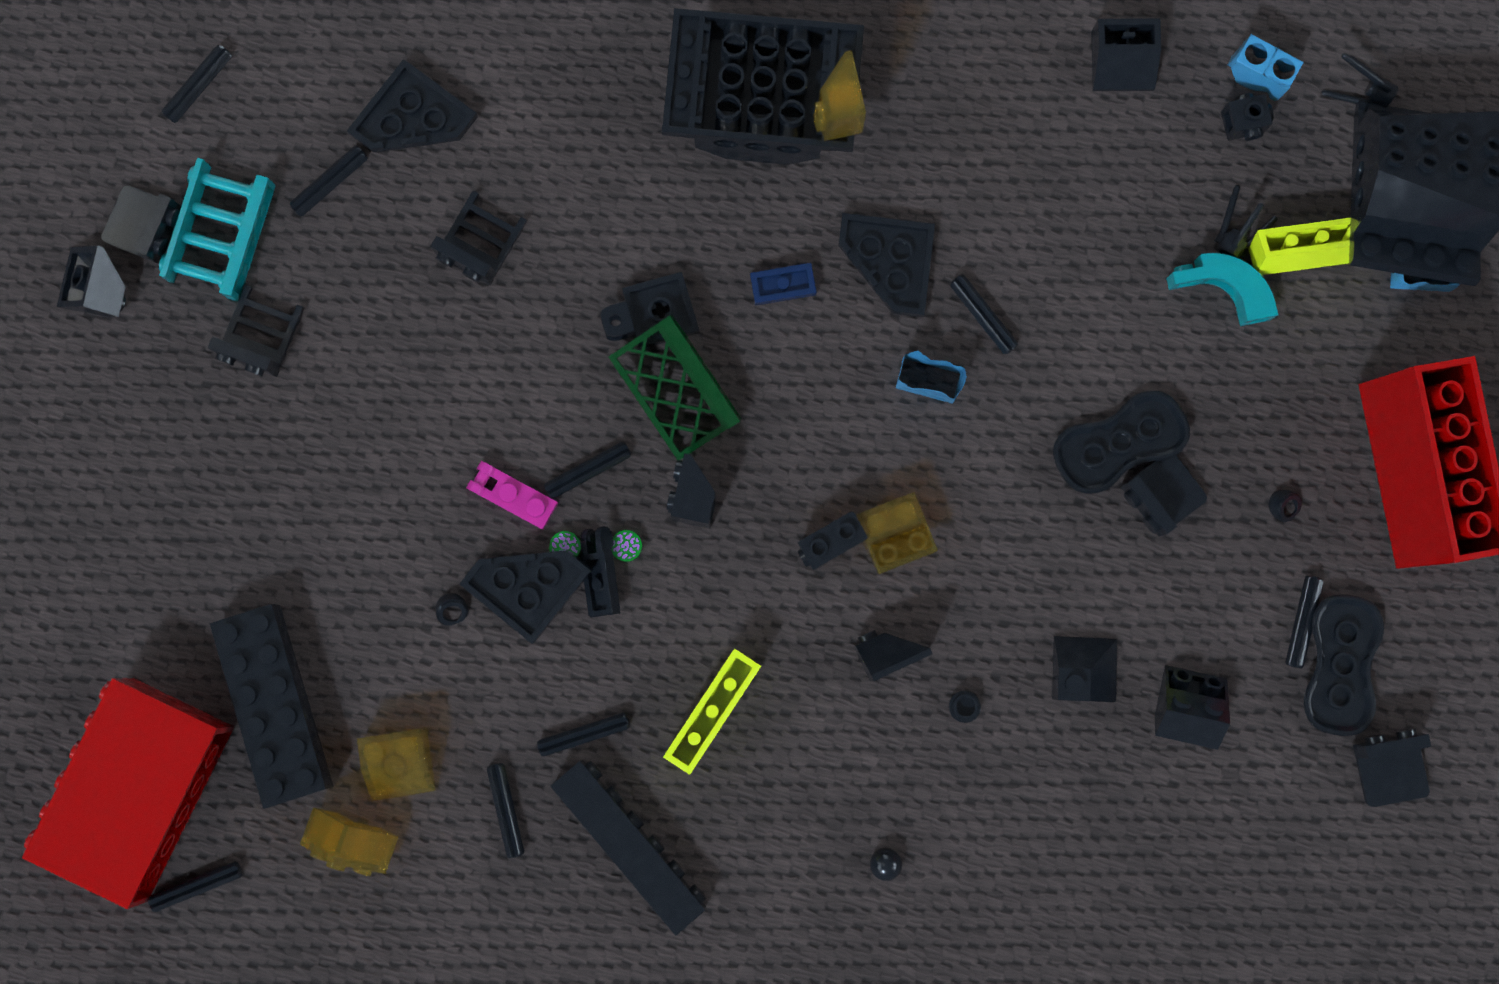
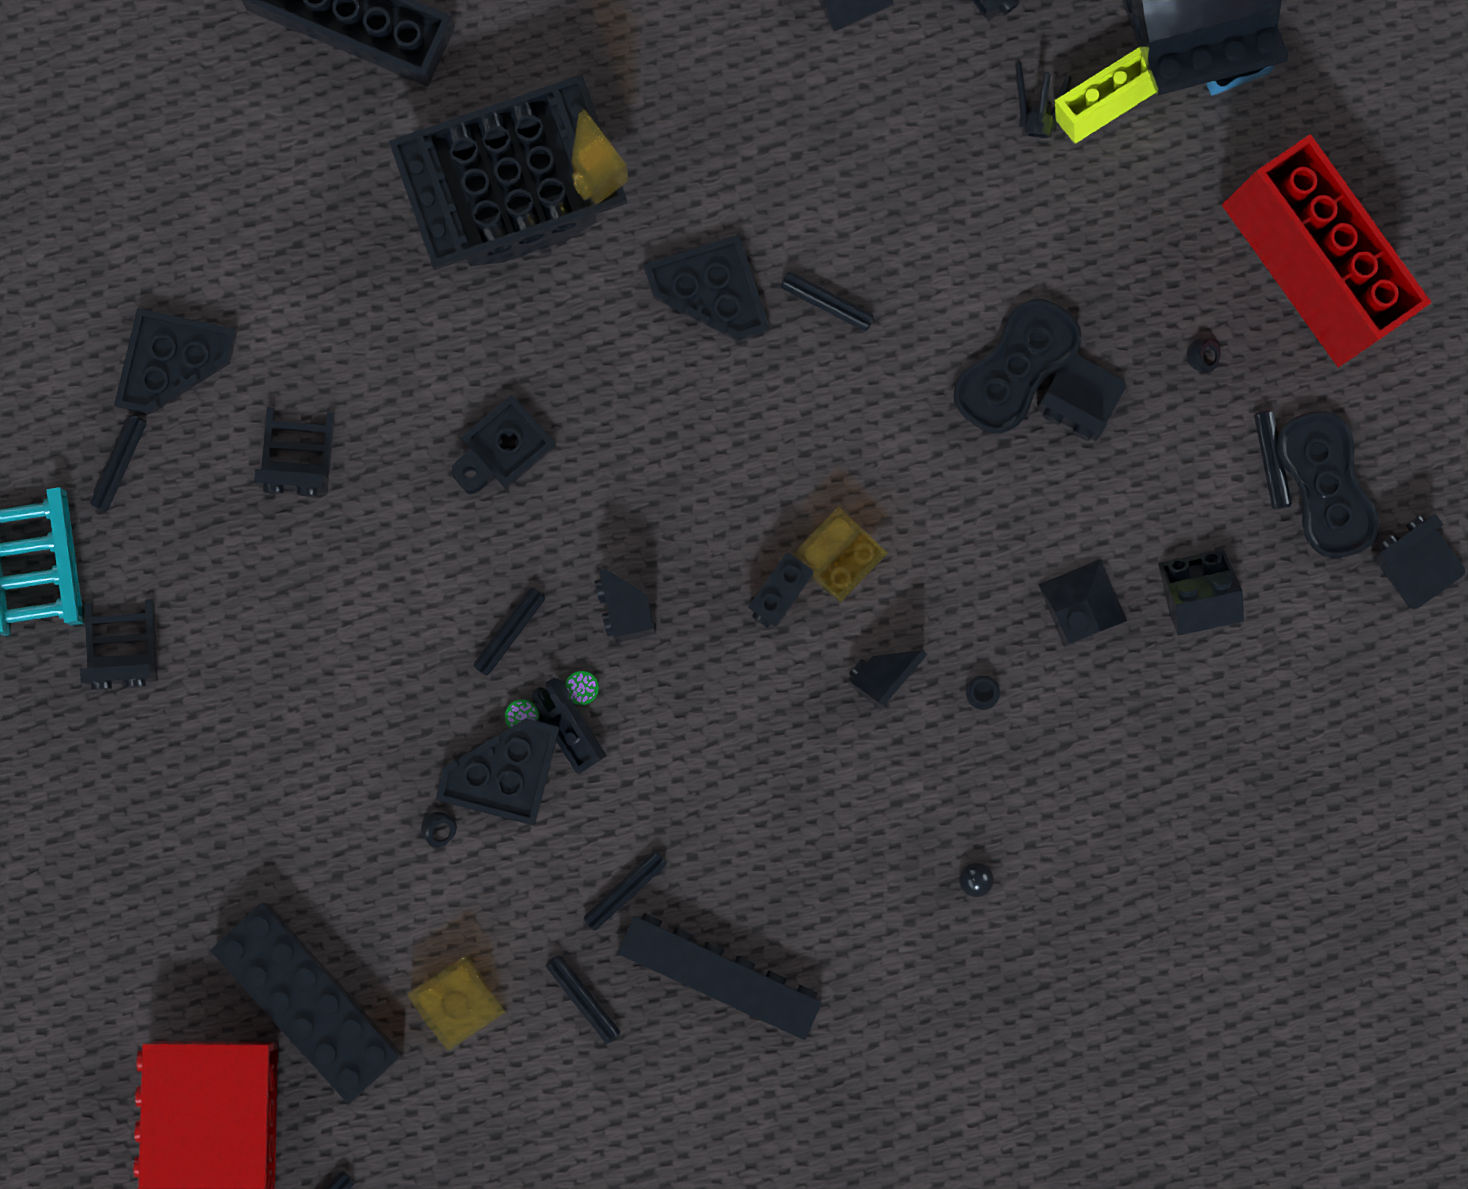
camera: 25 degrees left, 0 degrees up
clear yellow brick [300,807,398,876] -> none
dark pink plate [466,461,558,530] -> none
dark green fence [608,314,741,460] -> none
neon yellow brick [663,648,761,775] -> none
dark blue plate [750,263,817,306] -> none
dark azure piece [896,351,967,404] -> none
teal arch [1166,253,1278,326] -> none

